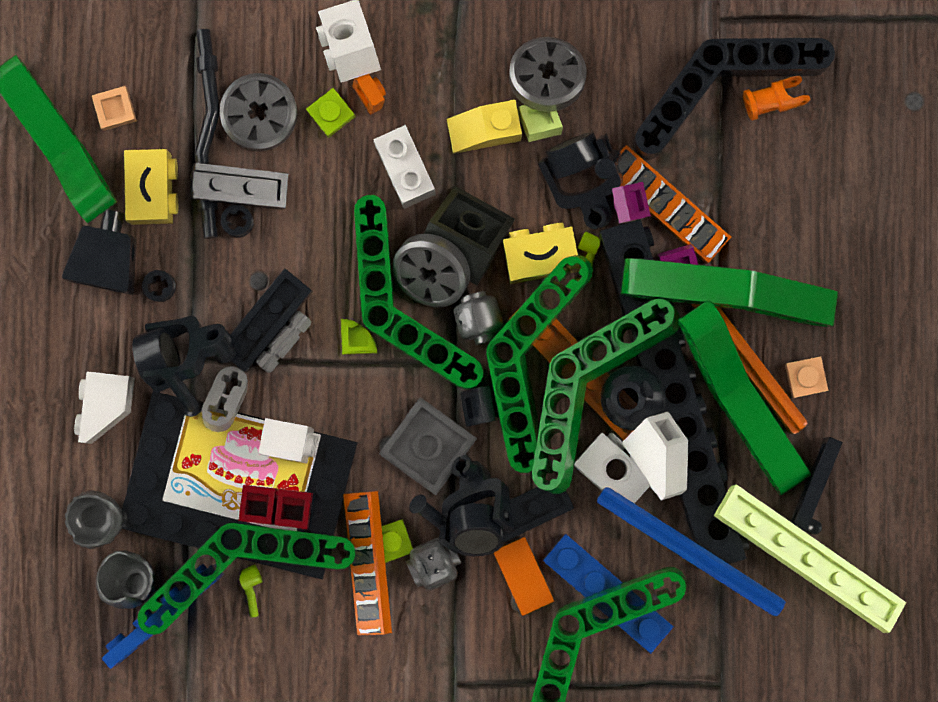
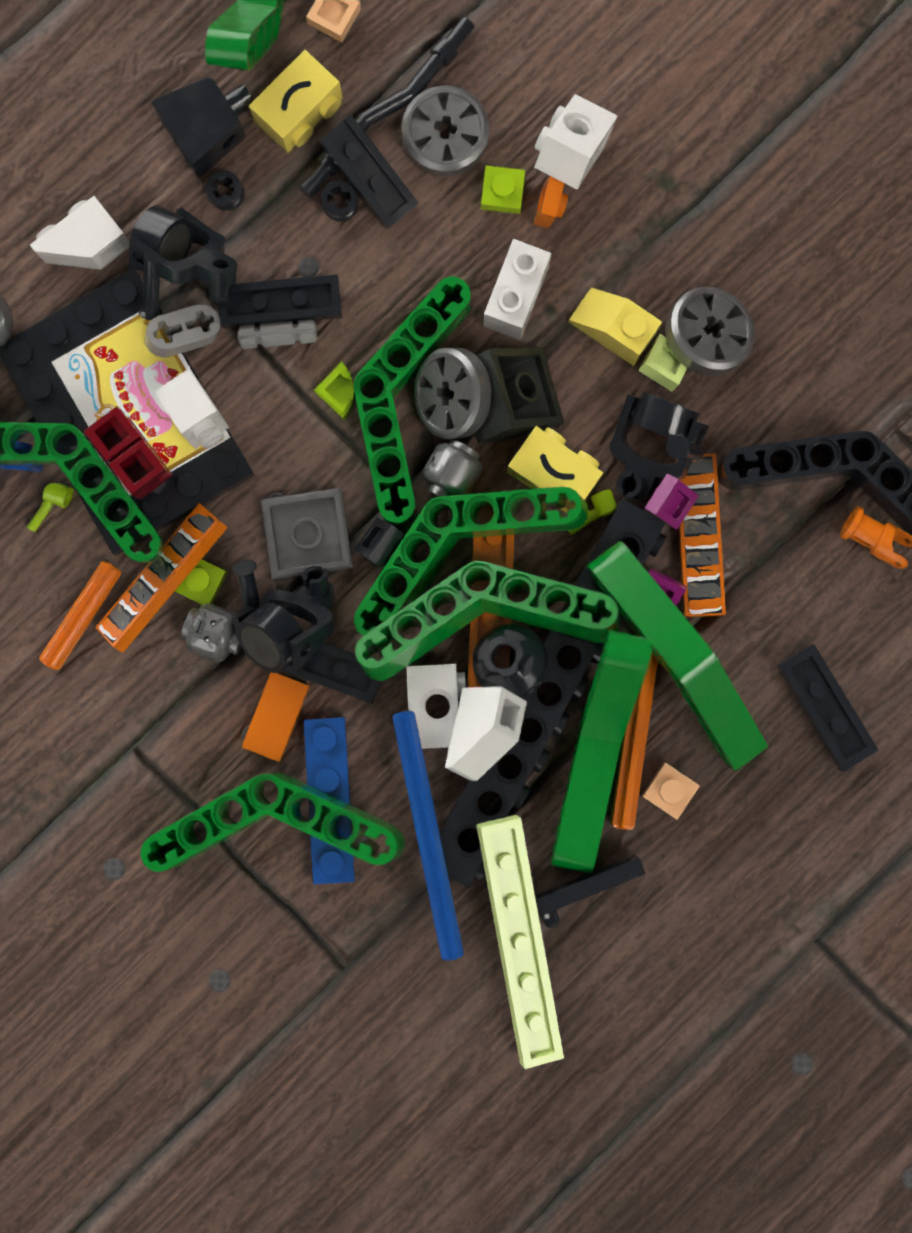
camera: 45 degrees right, 0 degrees up
none -> orange axle [39,561,121,670]
none -> black plate [776,644,879,772]

